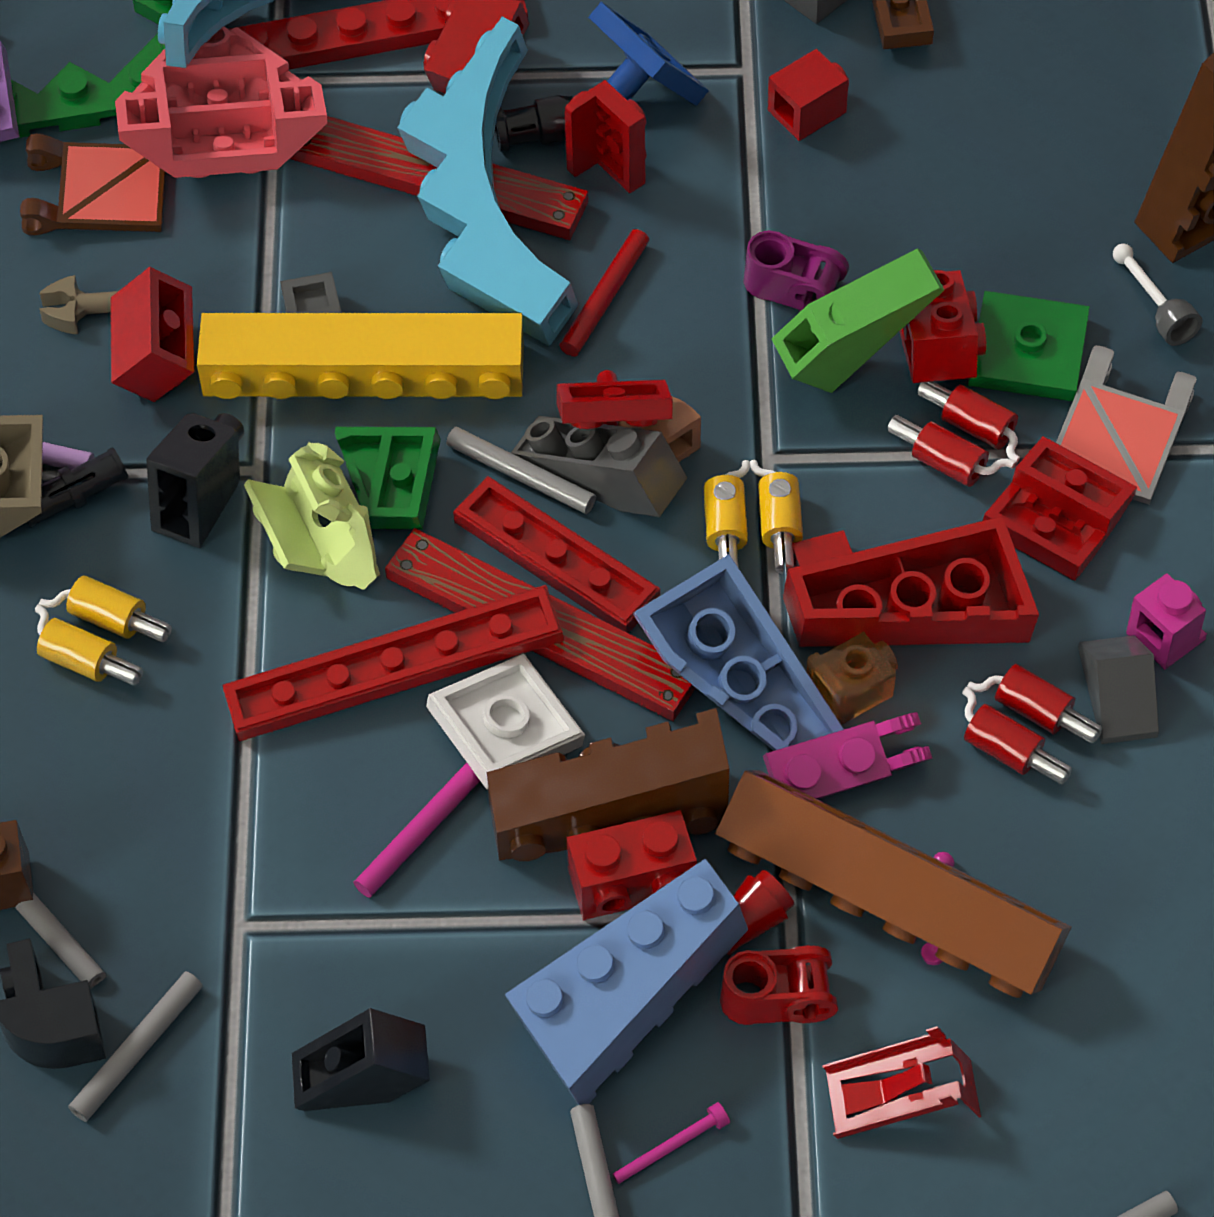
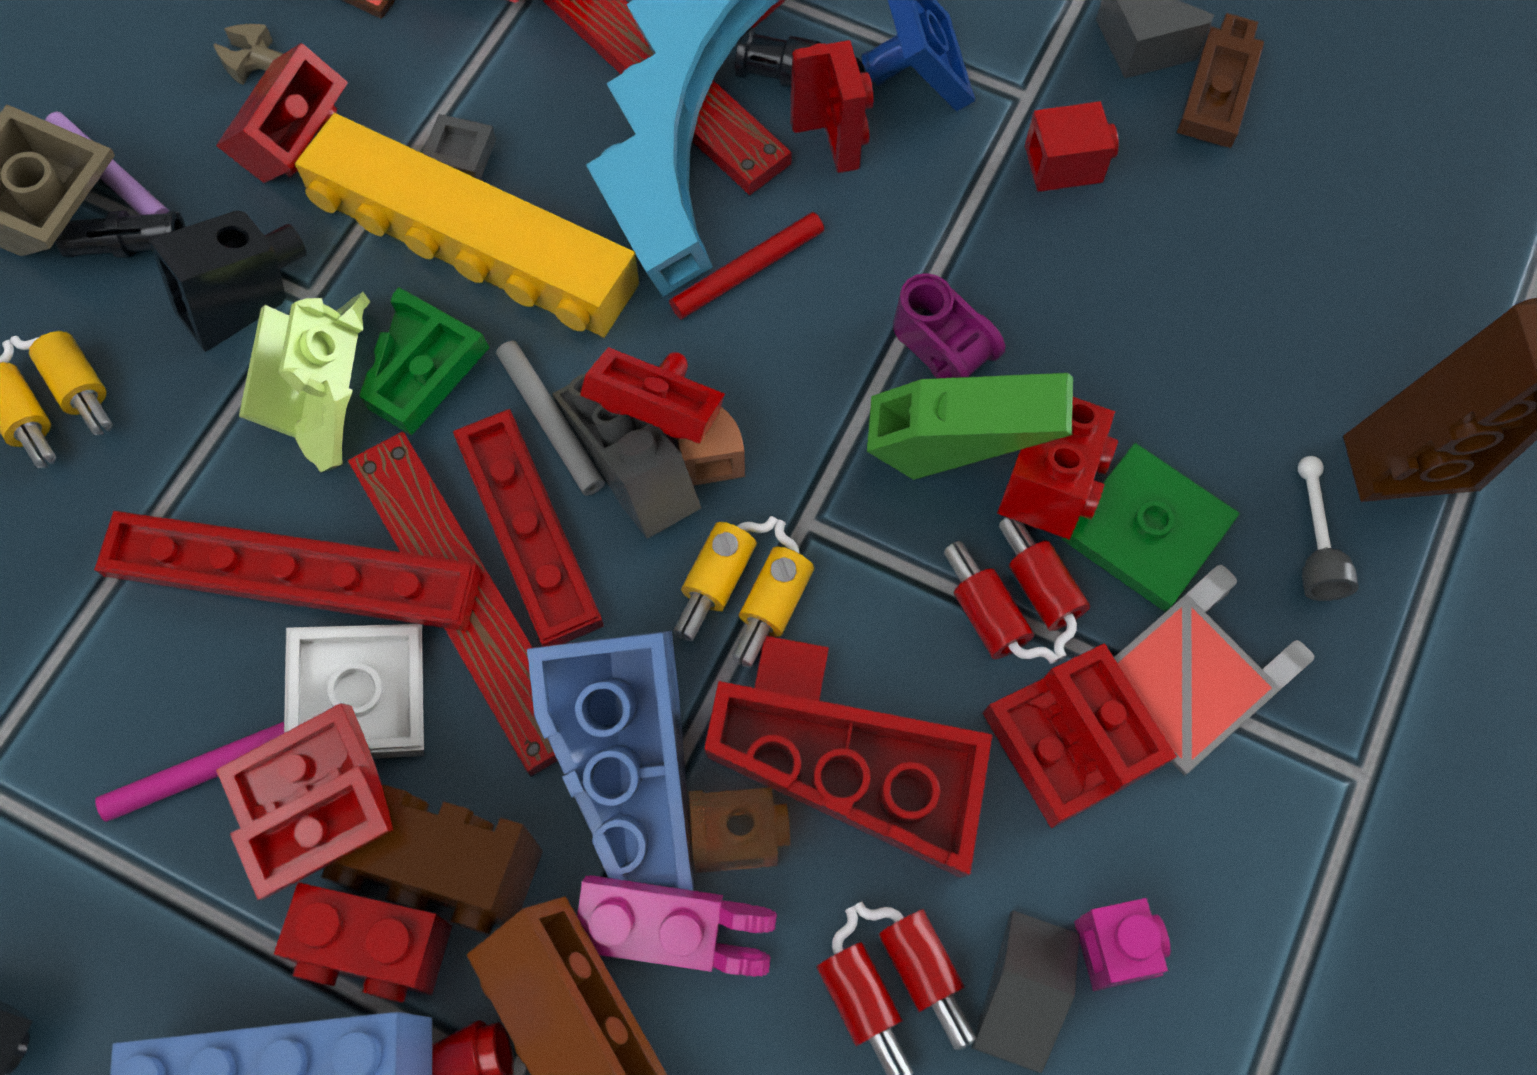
camera: 25 degrees right, 10 degrees up
none -> red slope [216,703,393,900]

